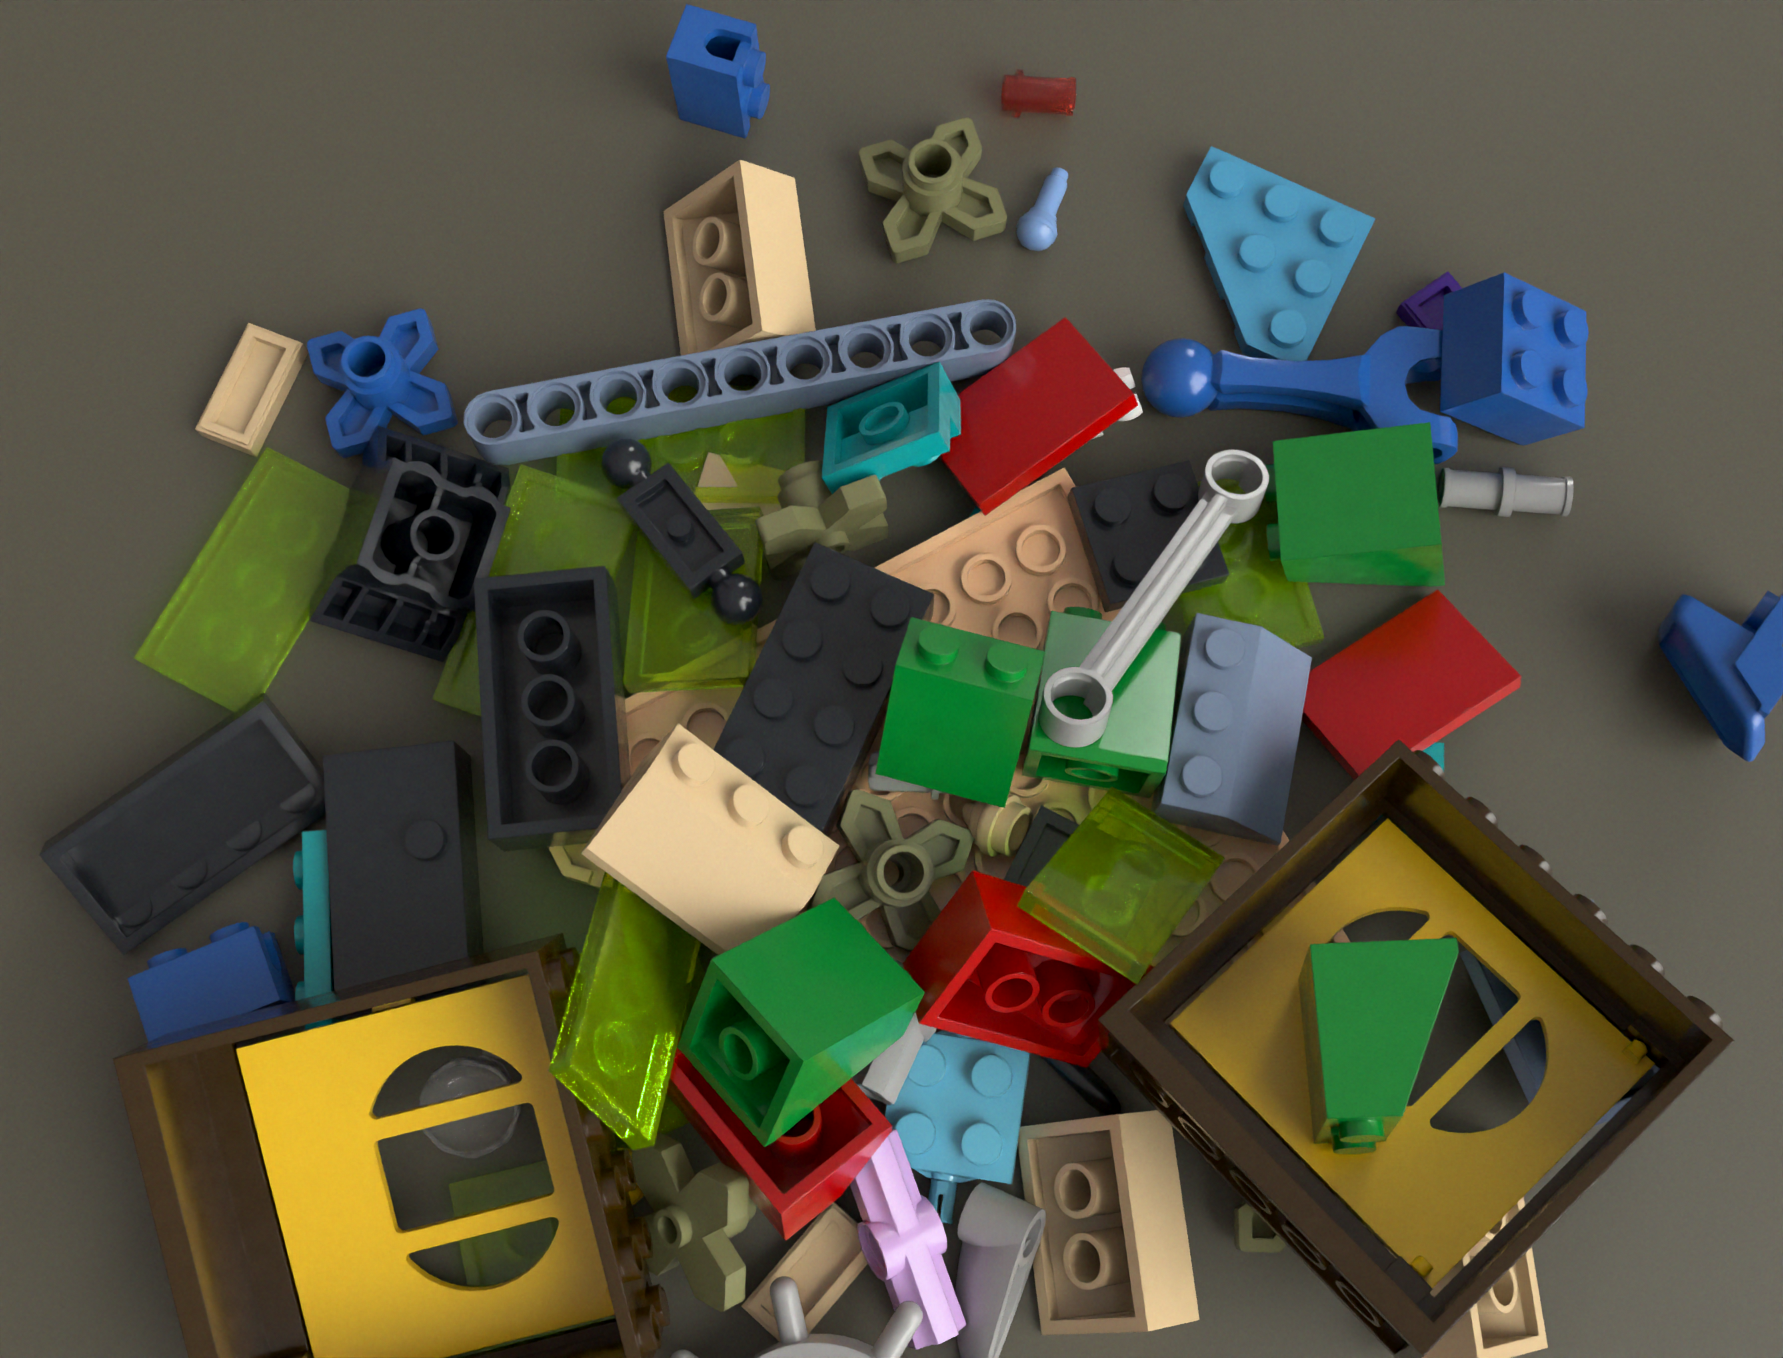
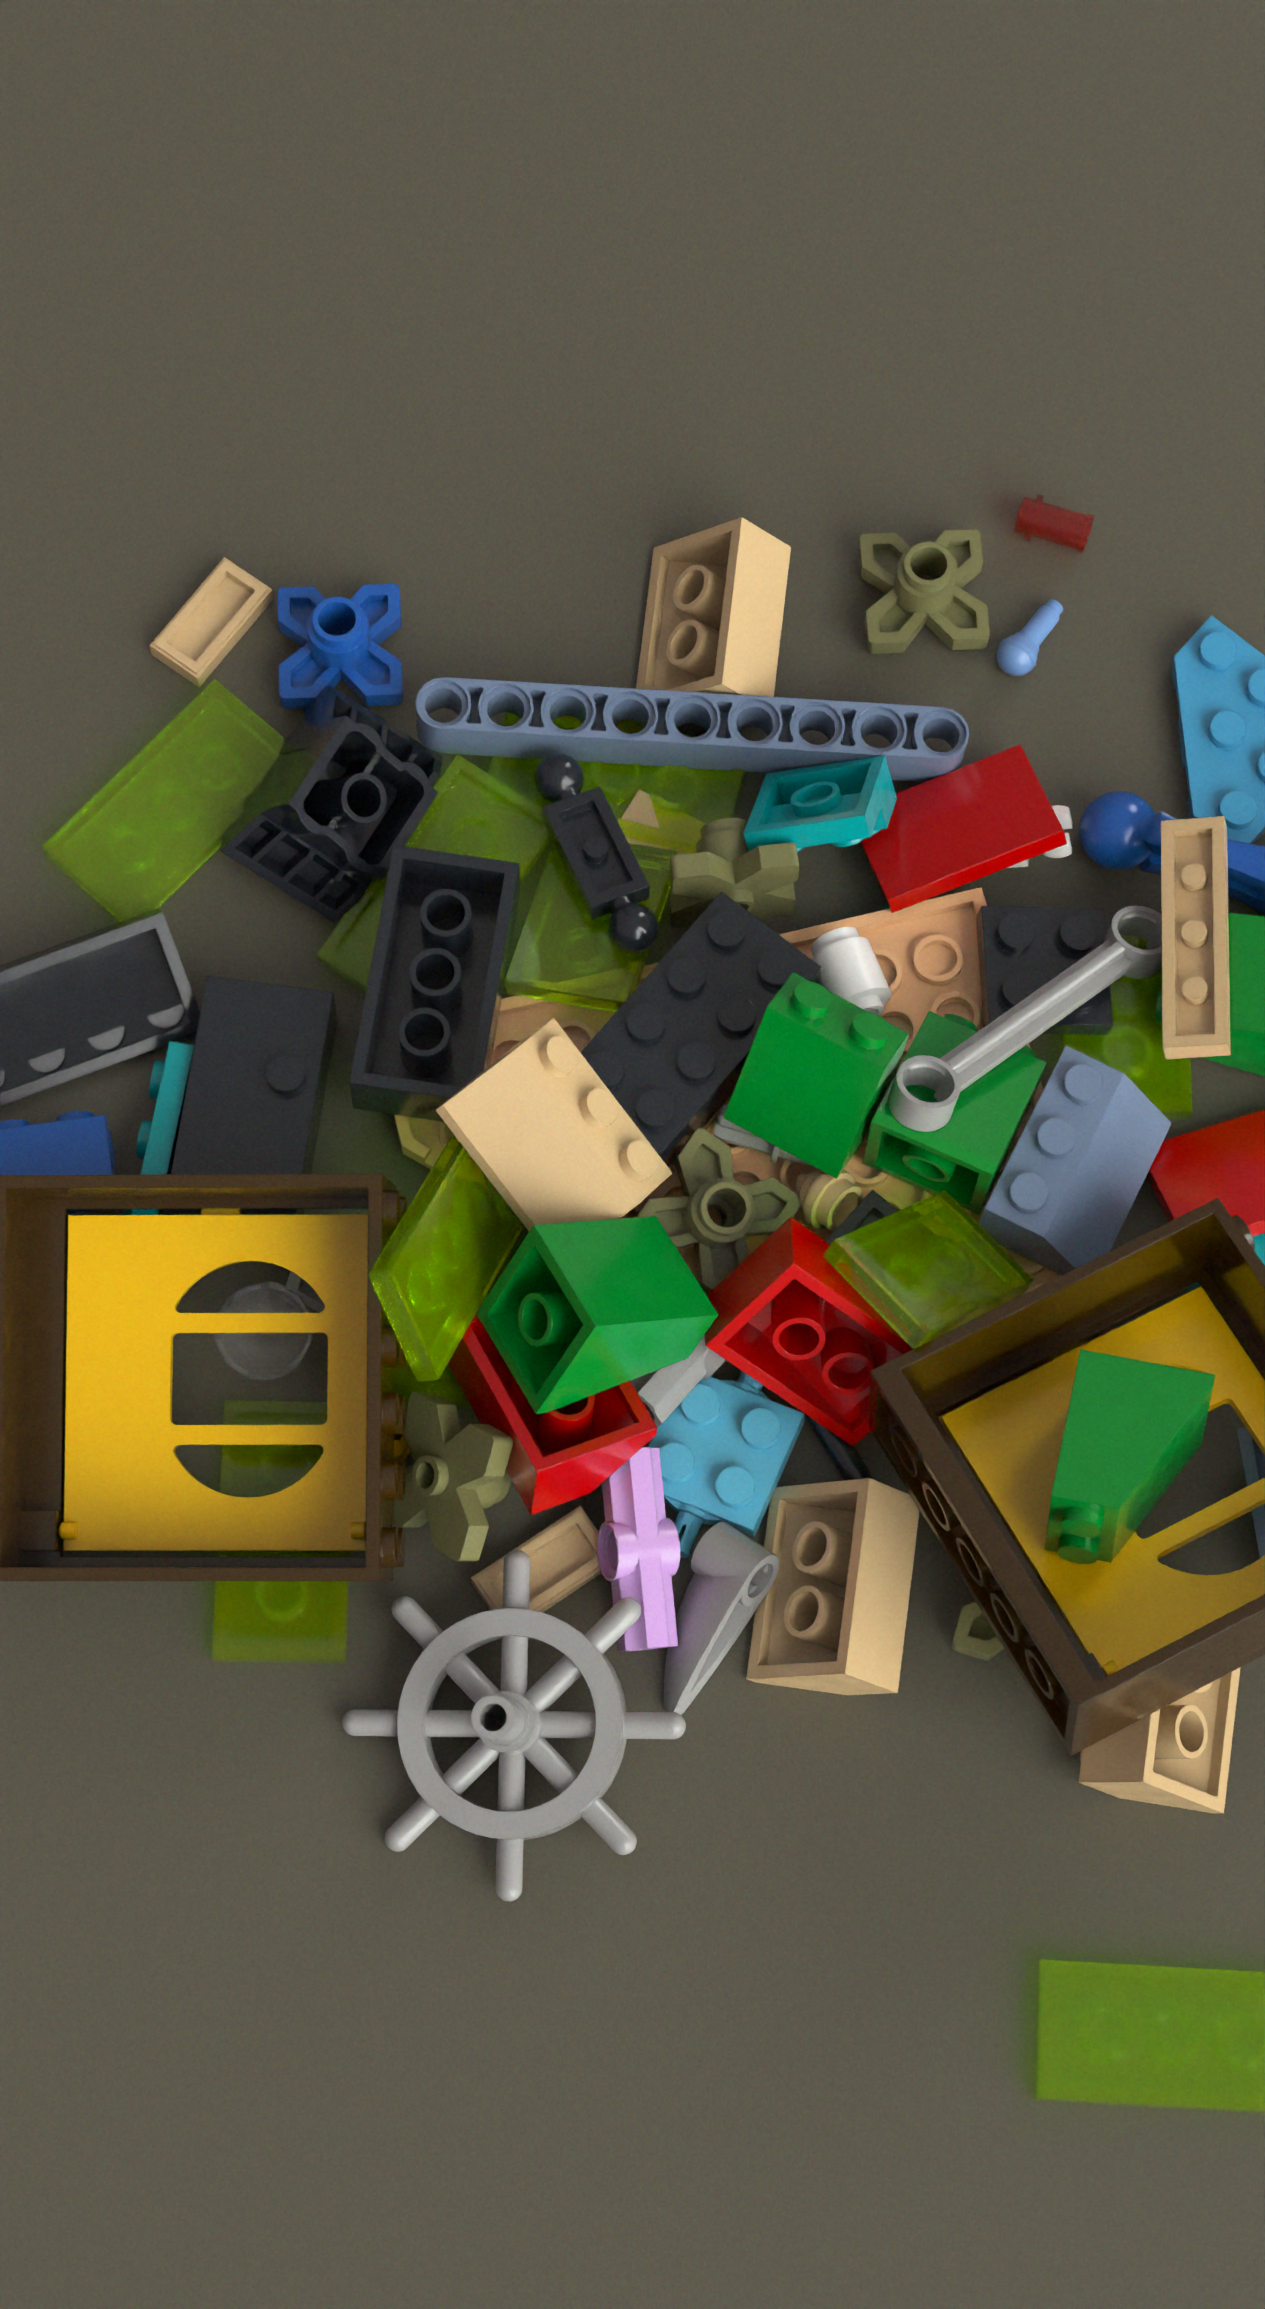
camera: 10 degrees right, 5 degrees down
blue brick [666,4,770,139] -> none
none -> white brick [811,927,892,1016]
none -> tan plate [1161,816,1231,1059]

